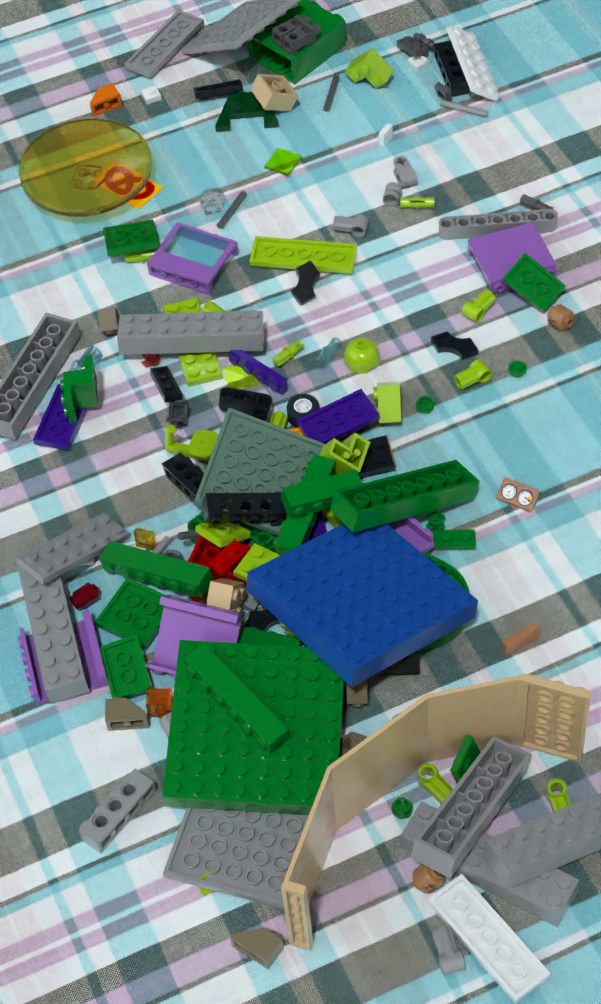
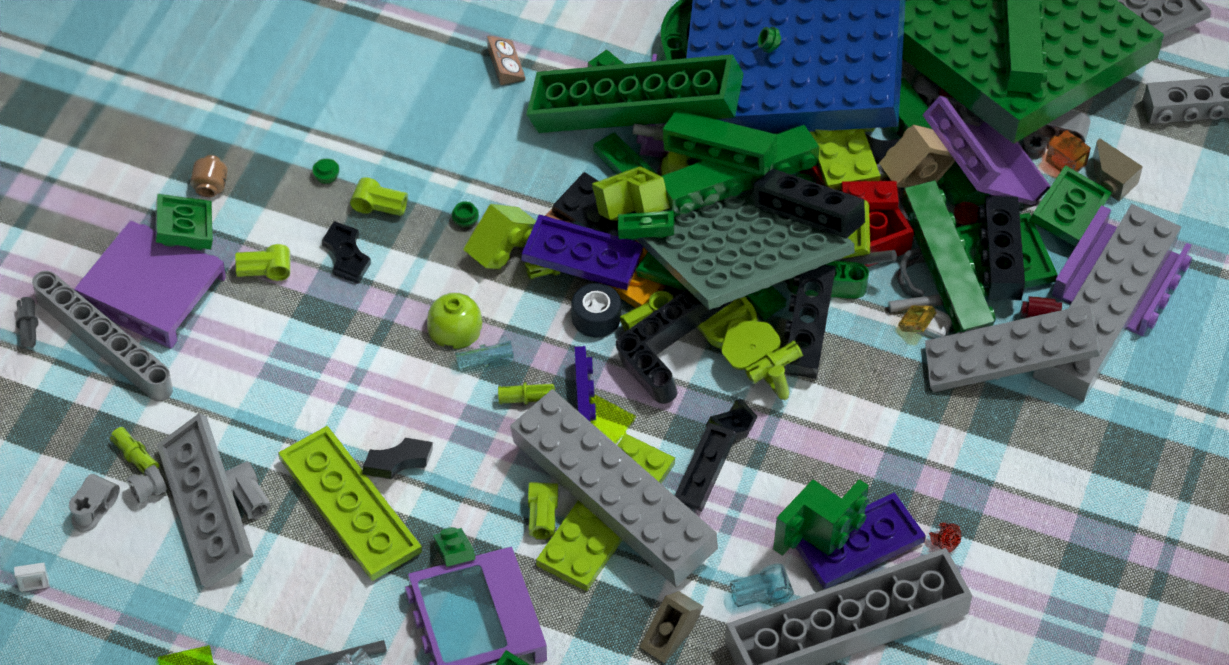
camera: 140 degrees left, 0 degrees up
none -> light grey plate [156,413,254,588]
none -> green plate [433,527,476,567]
none -> green plate [618,211,674,240]
none -> lime pin [745,340,803,384]
none -> green plate [757,27,781,53]
none -> clear red plate [929,522,961,552]
none -> black brick [978,196,1025,300]

